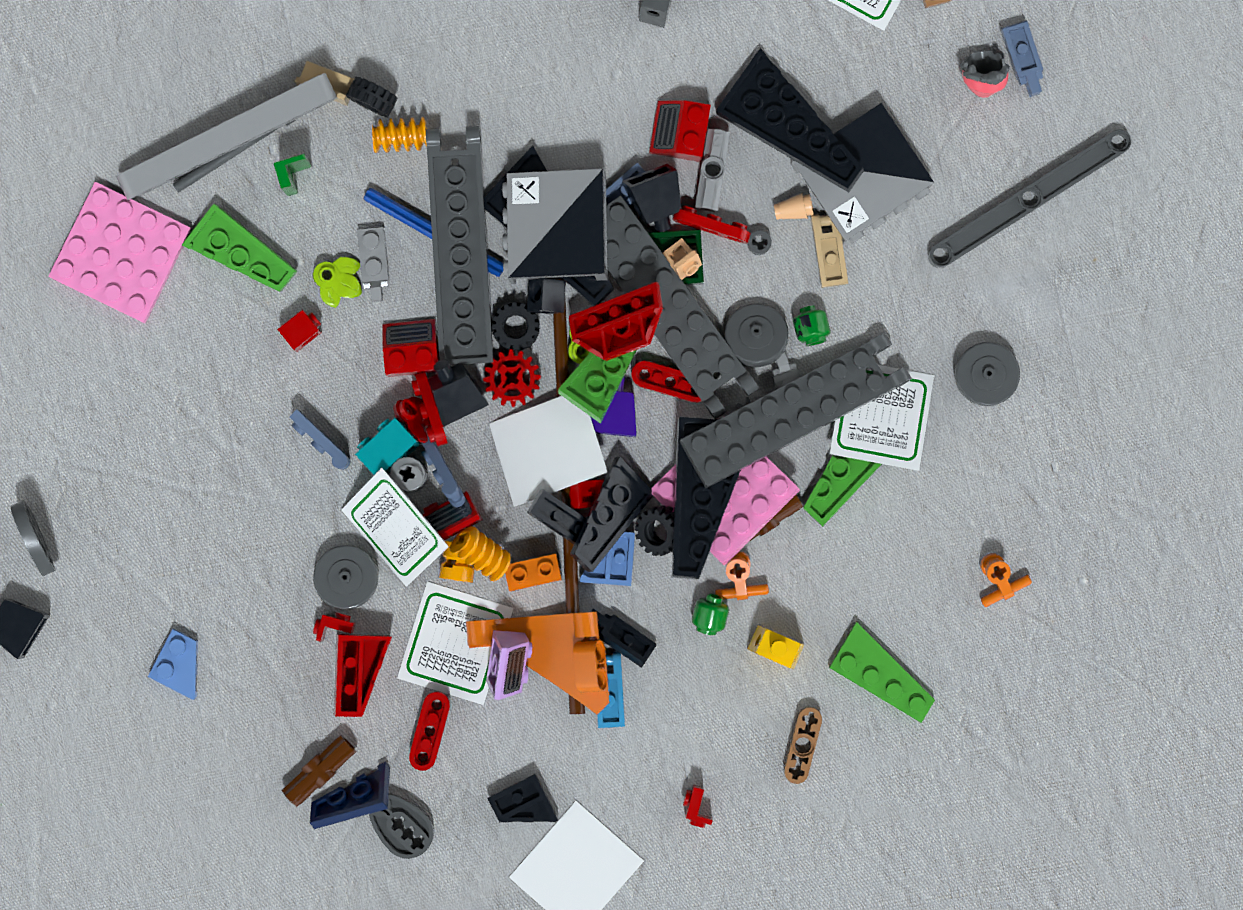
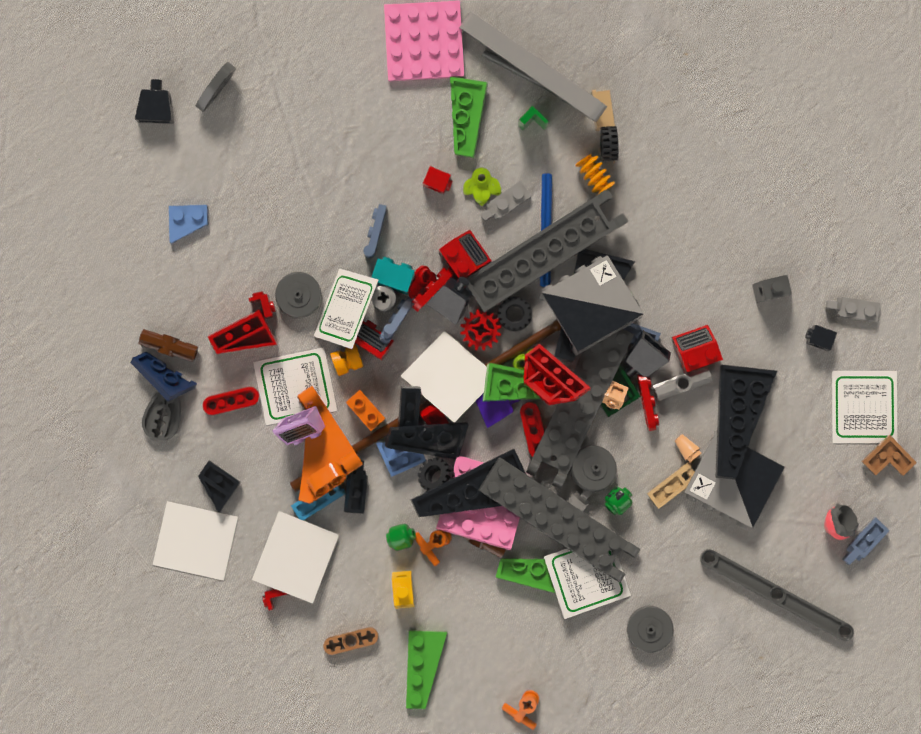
camera: 60 degrees right, 0 degrees up
light orange piece [450,526,511,581] -> none
black brick [527,277,566,315] -> none
dark grey bush [747,230,772,255] -> none
none -> white sticker [252,511,339,603]

